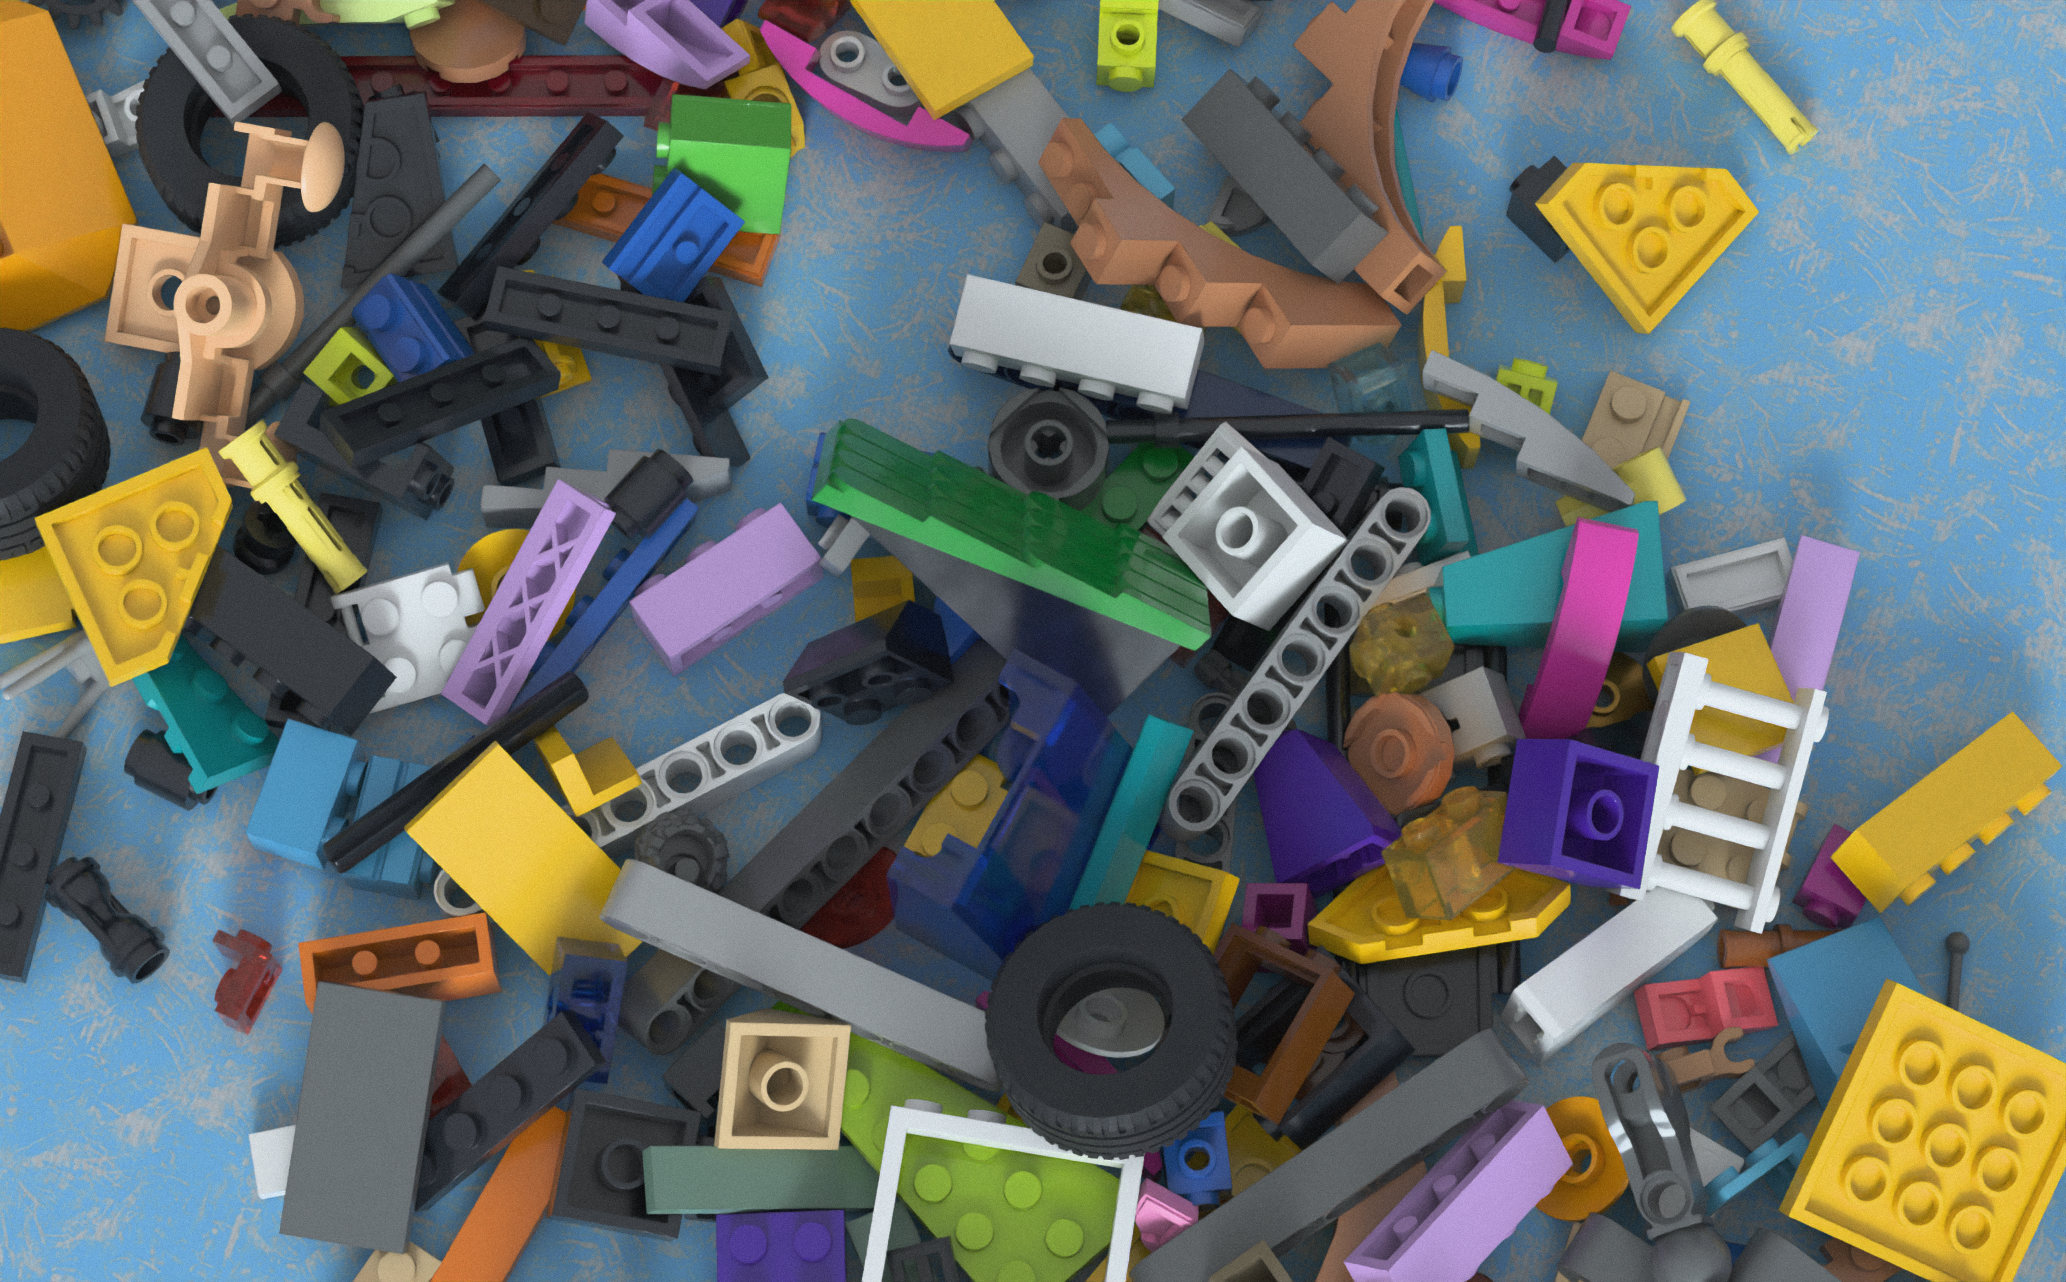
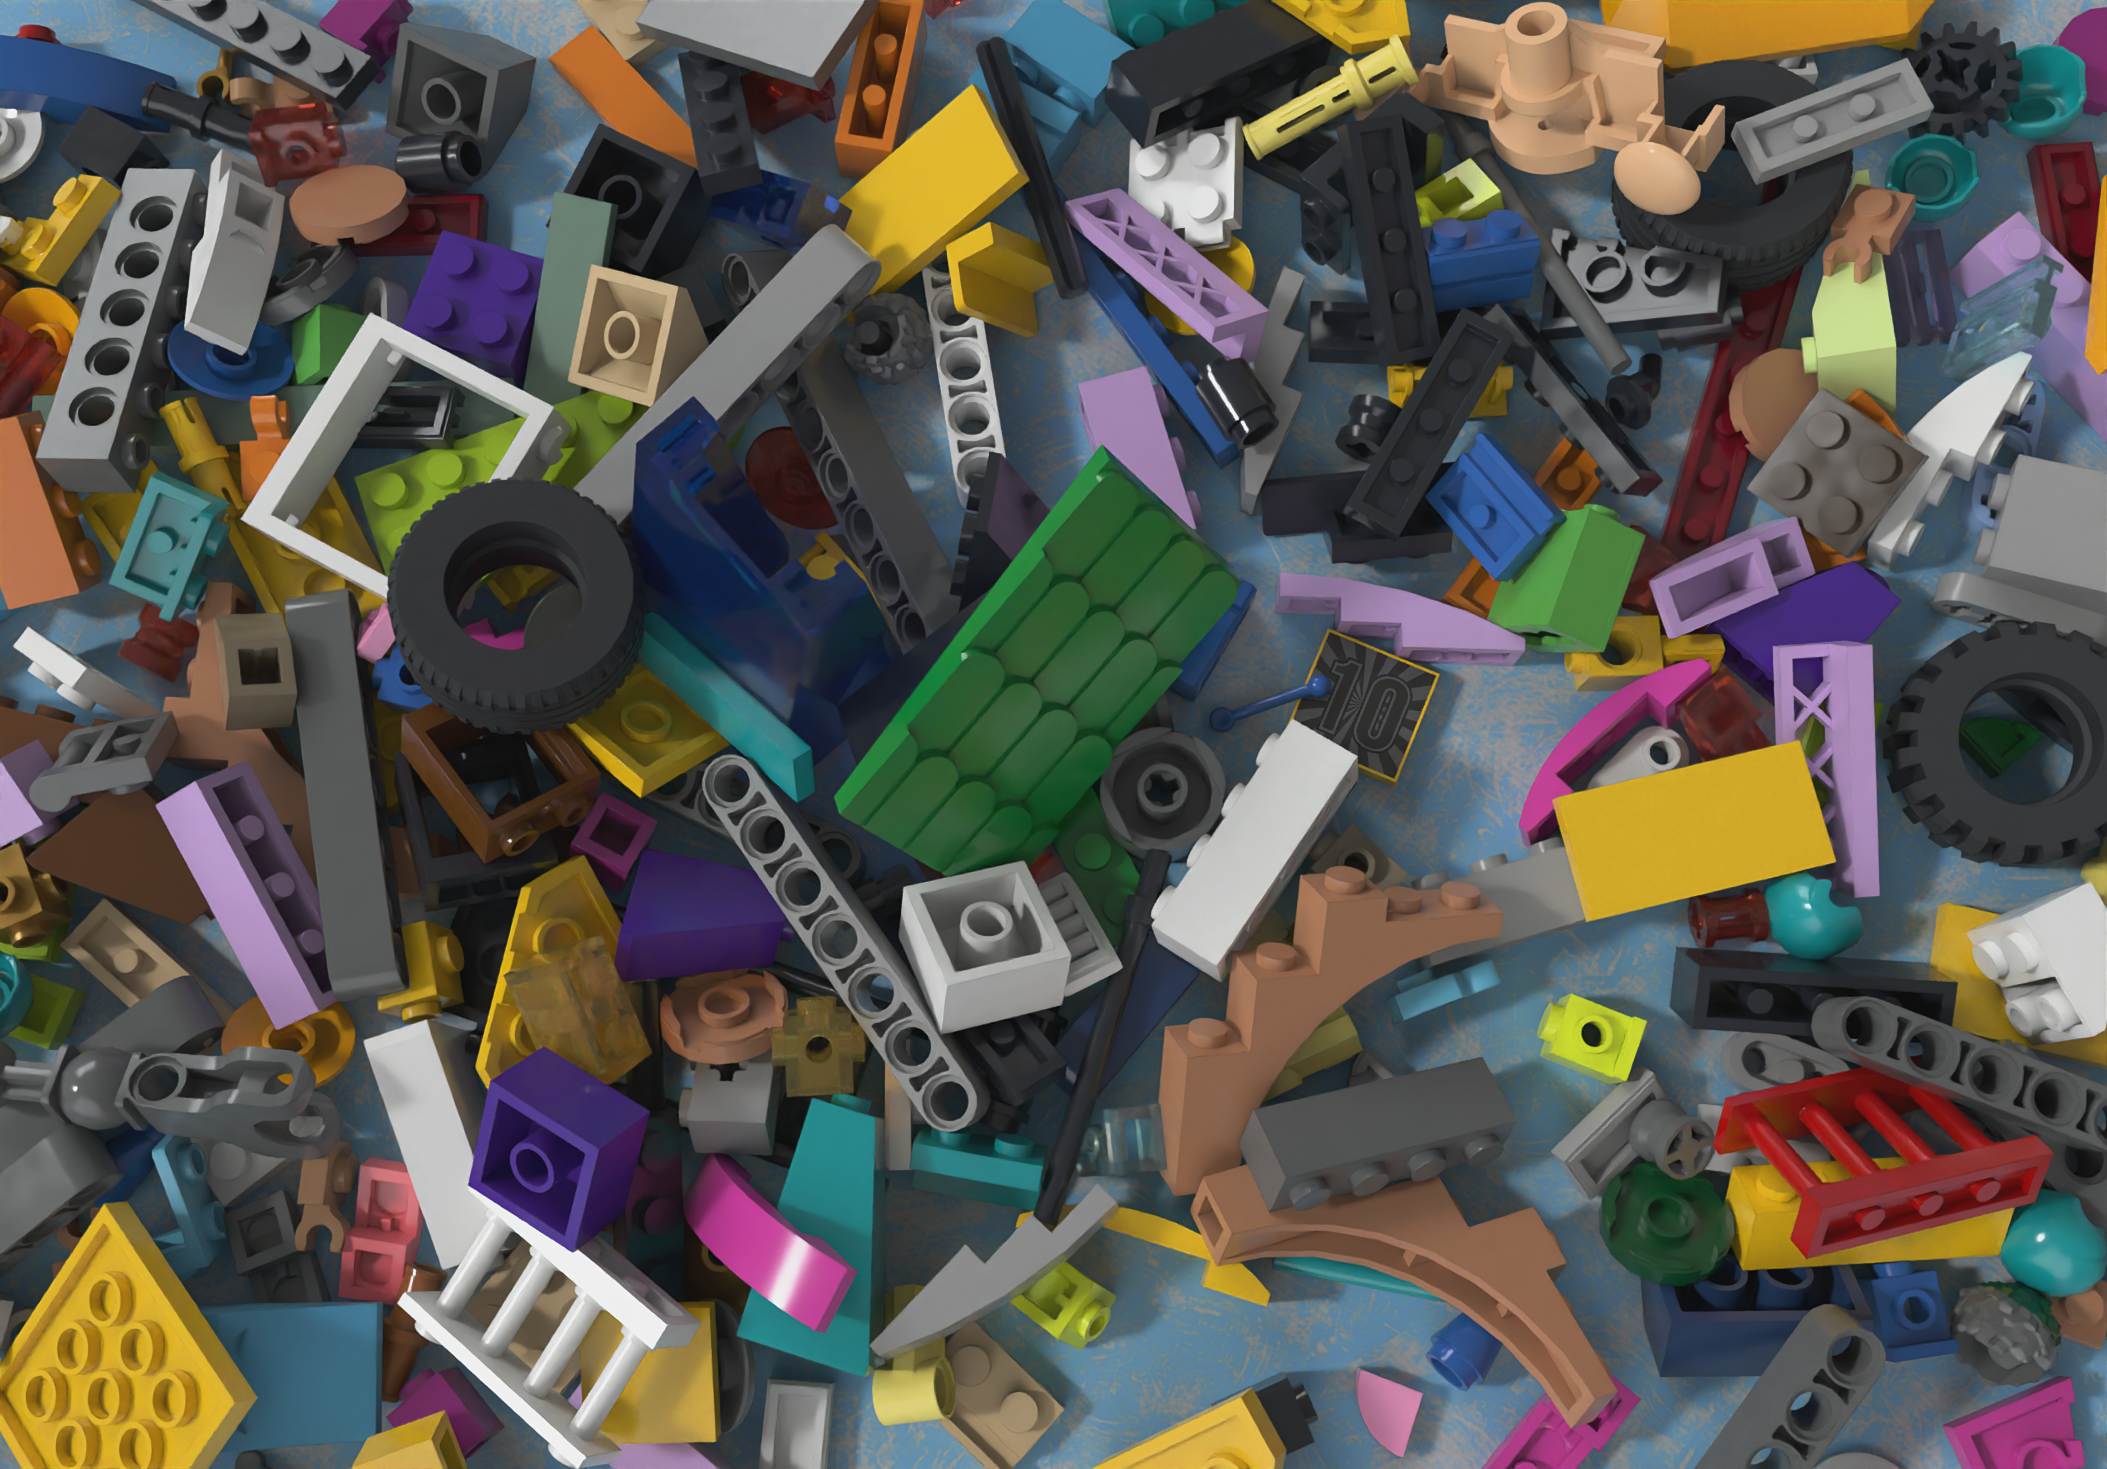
camera: 115 degrees right, 5 degrees up
none -> yellow bracket [377,920,464,1024]
none -> blue hinge [1209,674,1331,733]
none -> lavender slope [1275,573,1525,666]
none -> tile [1286,628,1440,787]
none -> black wheel [1335,394,1402,464]
none -> bright pink tile [1355,1368,1423,1458]
none -> black plate [1605,353,1663,430]

